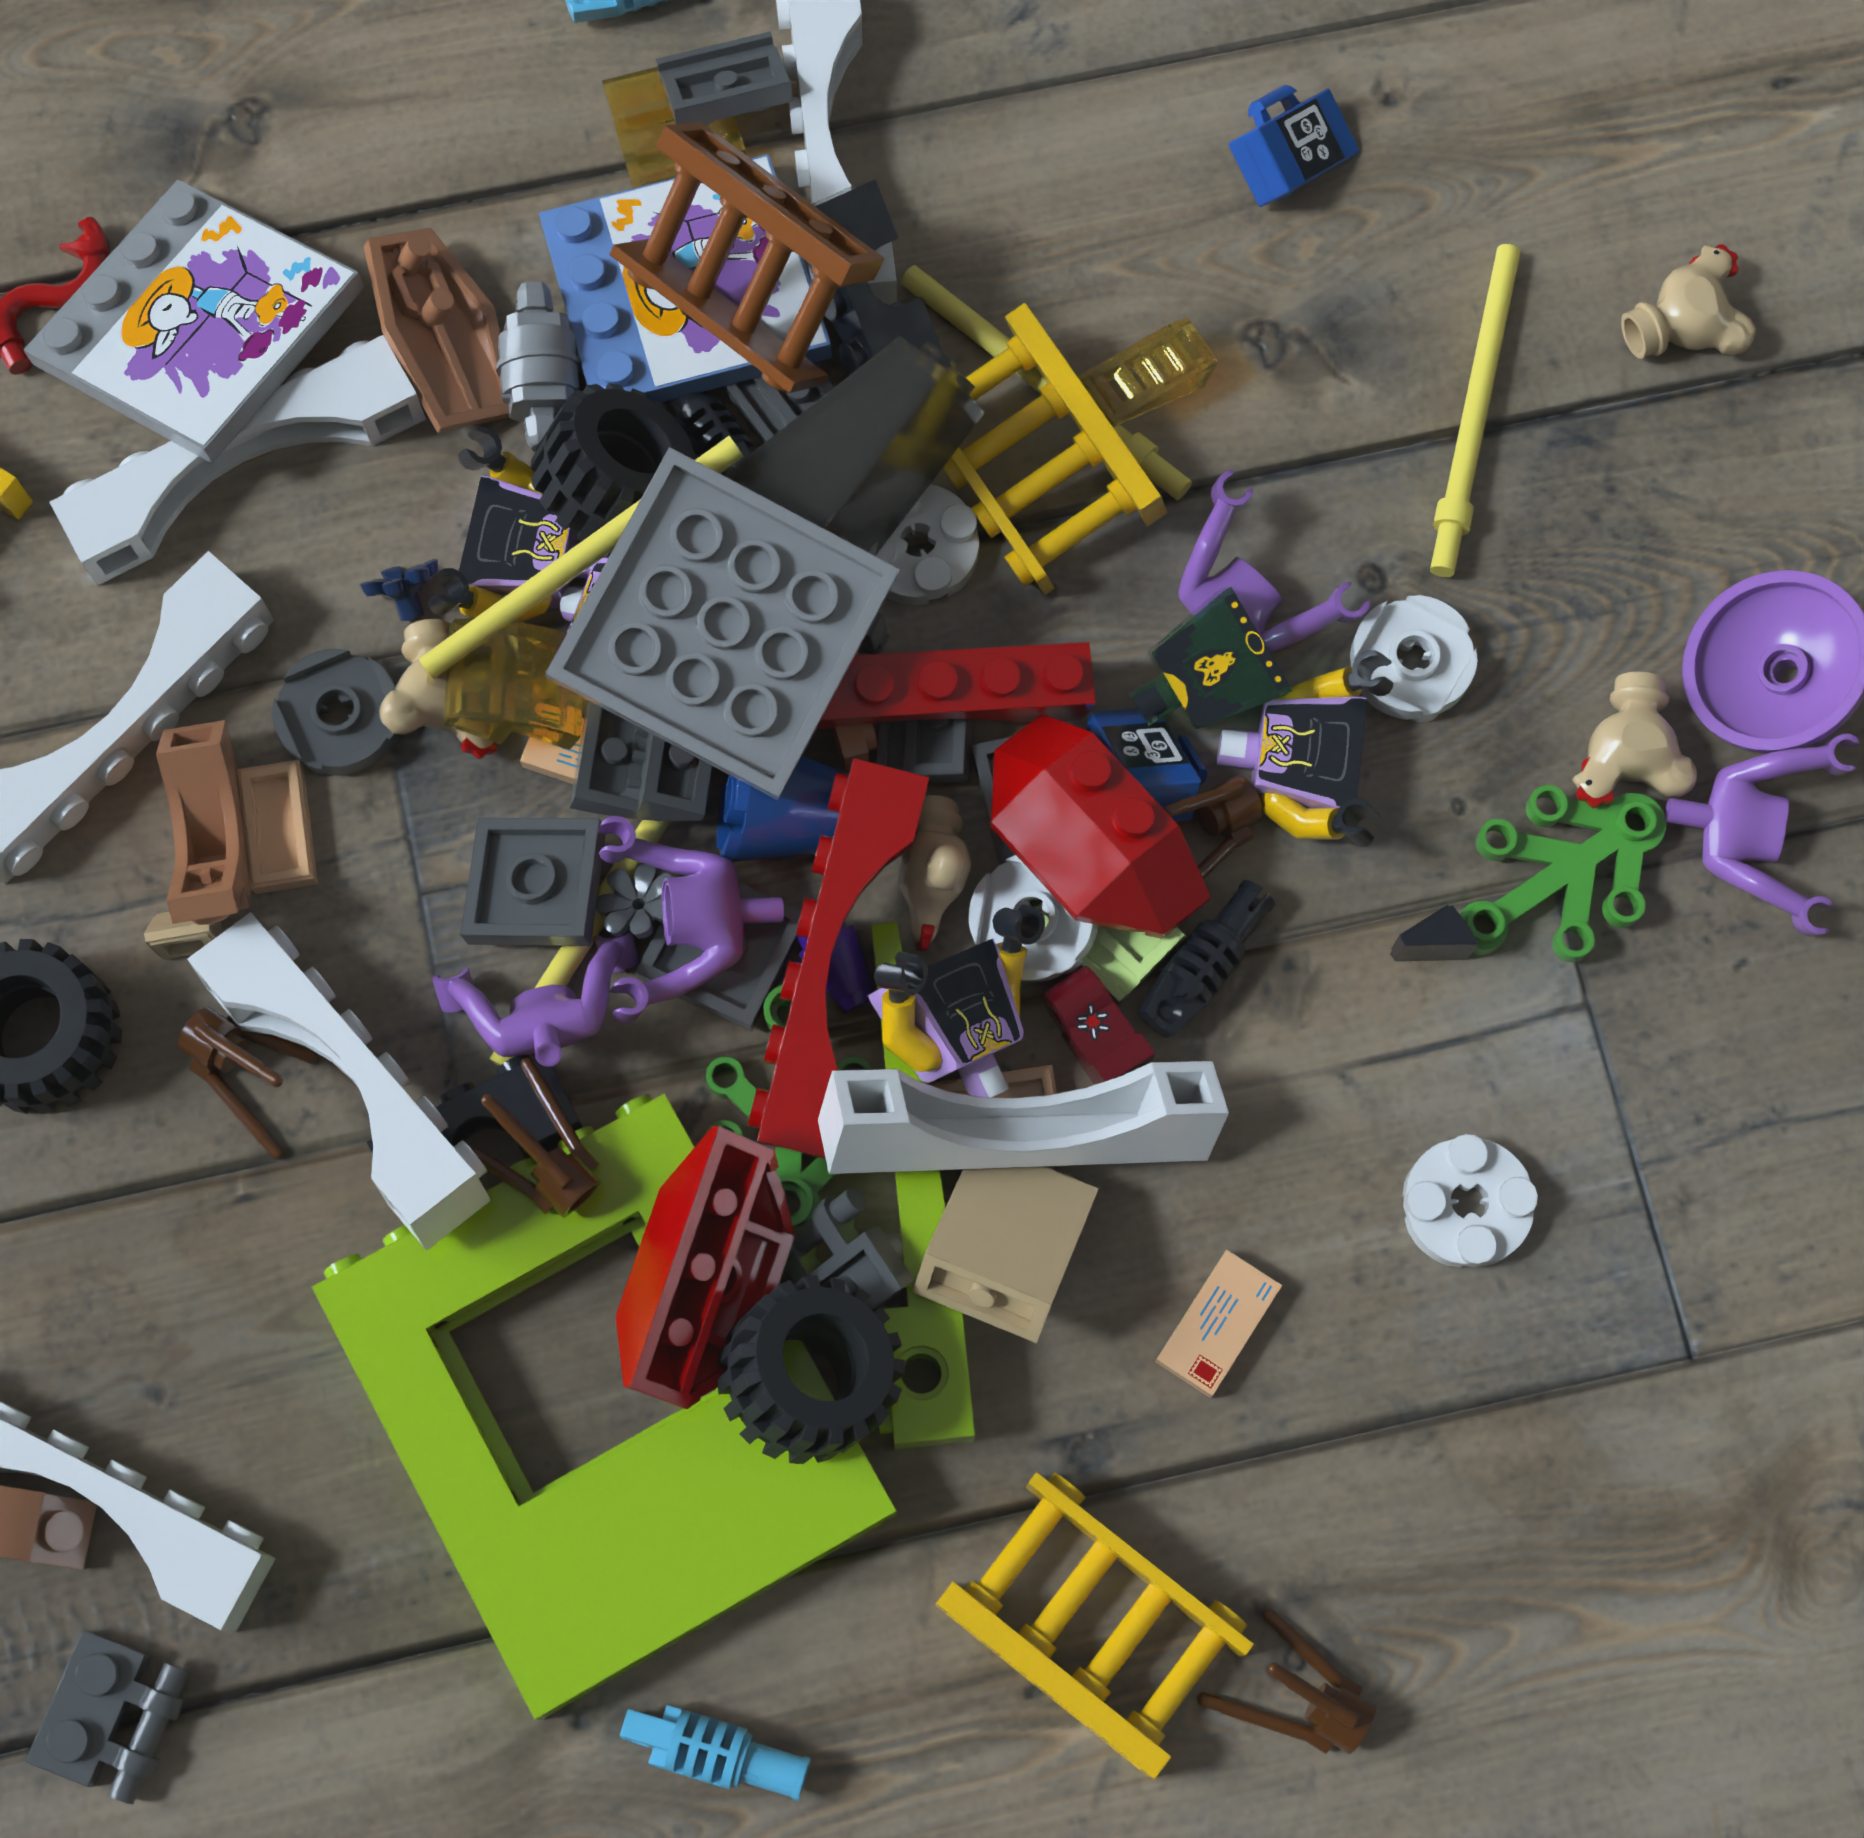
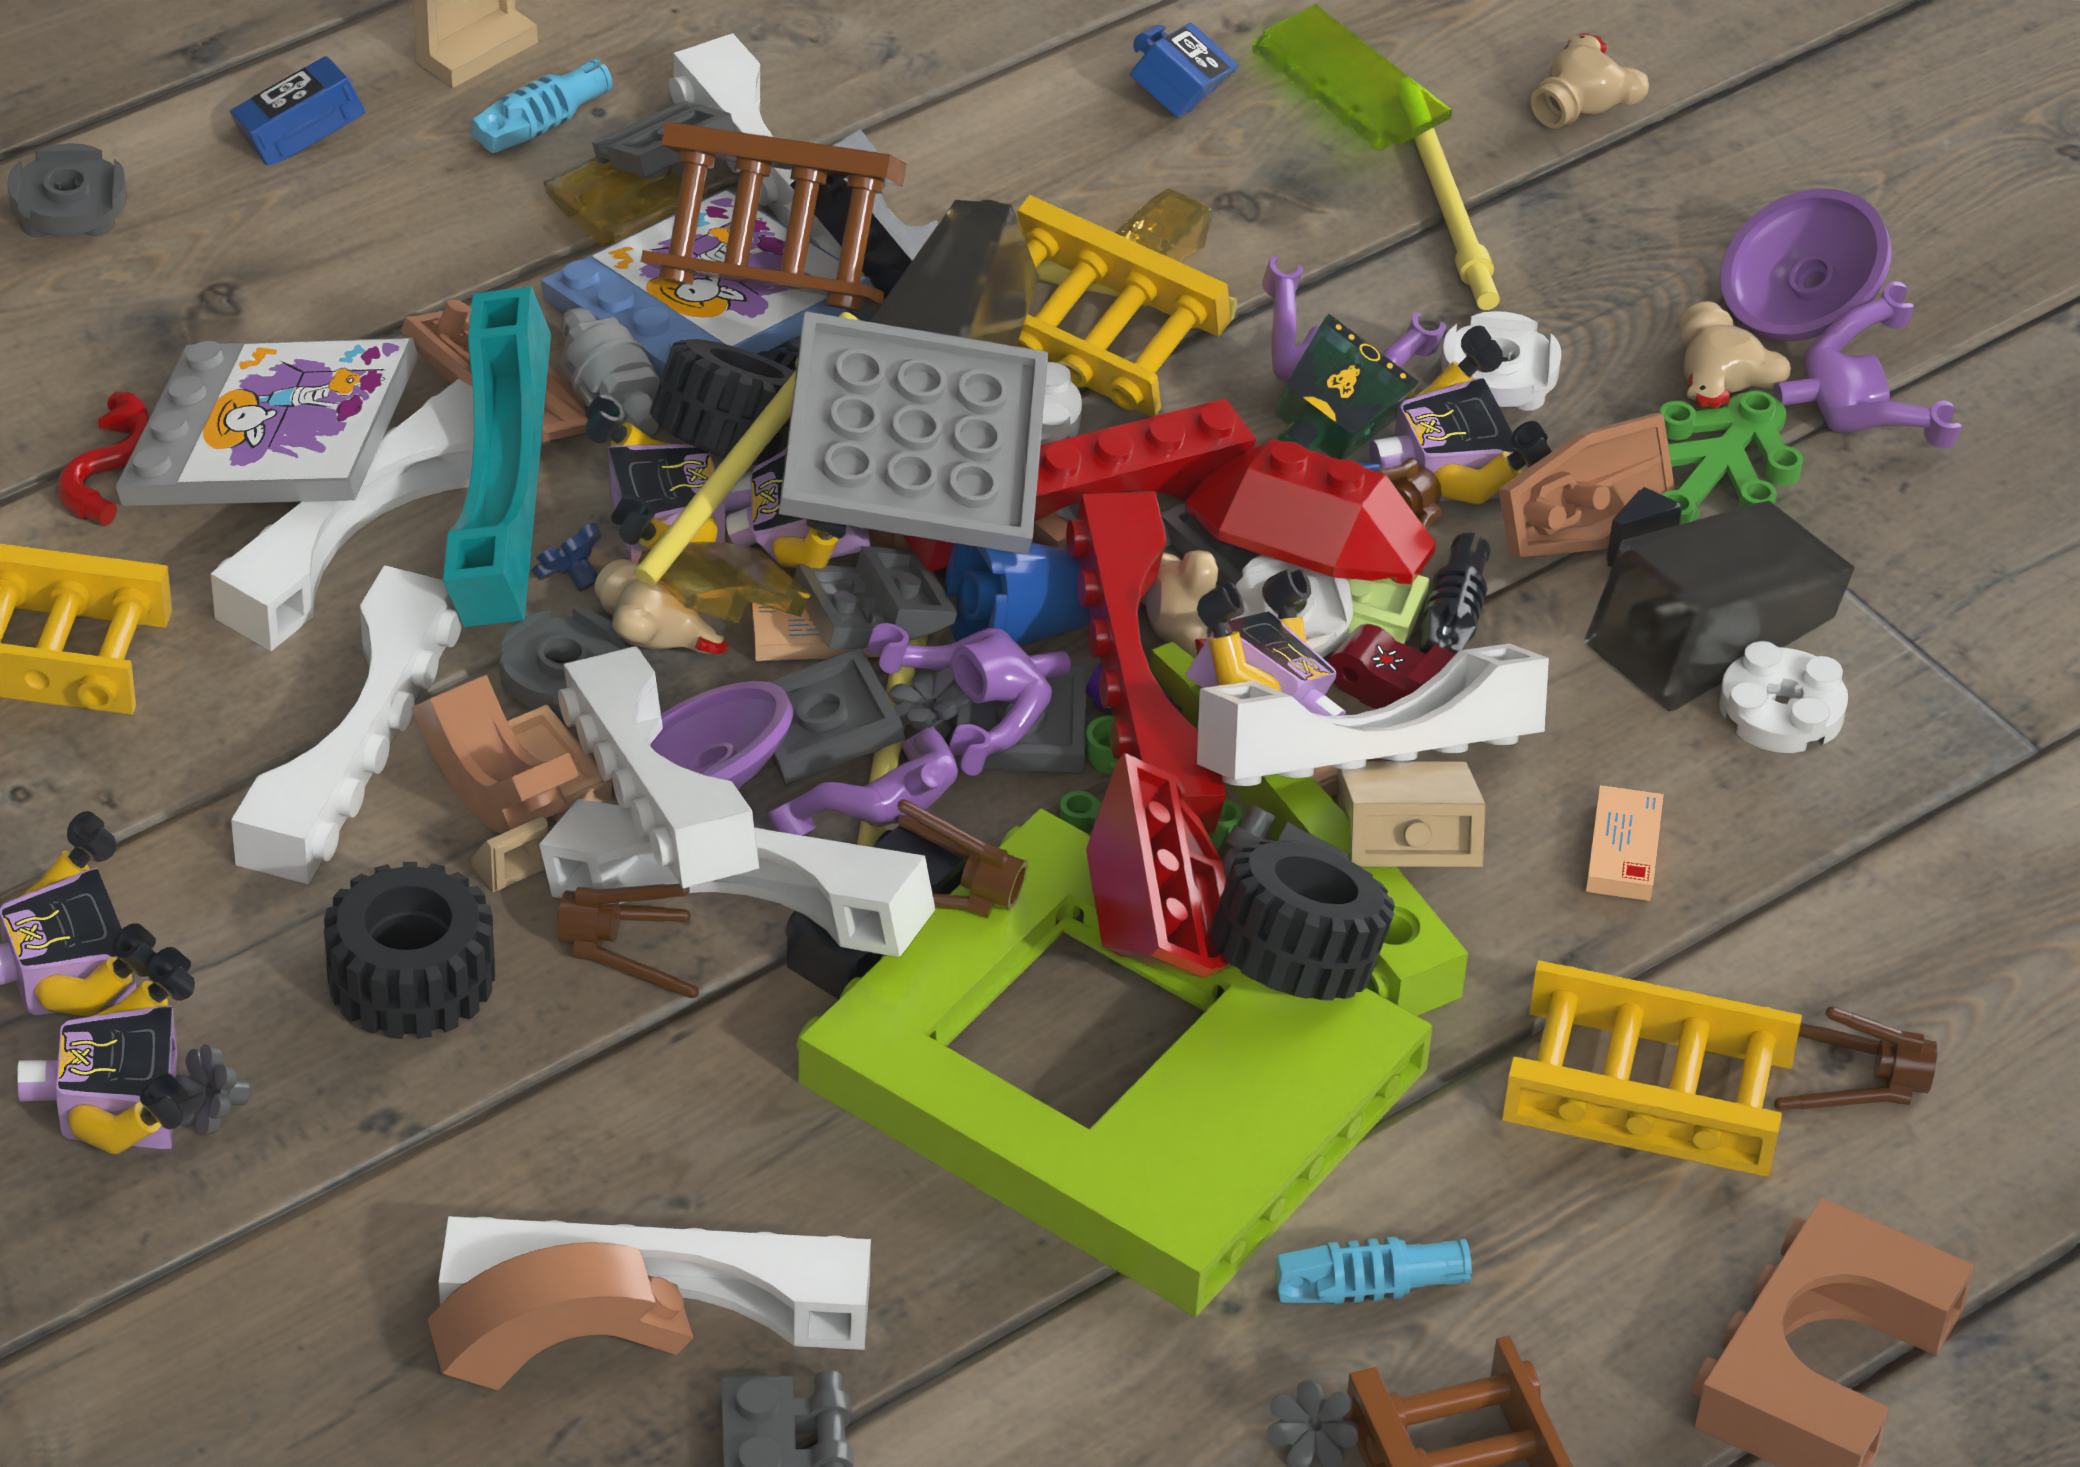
camera: 25 degrees left, 30 degrees down
none -> teal arch [443,286,551,627]
none -> white arch [558,646,760,888]
none -> medium lavender dish [650,681,793,790]
none -> clear neon green windscreen [1252,4,1452,151]
none -> nougat piece [1498,413,1675,557]
none -> clear smoke slope [1583,500,1855,712]

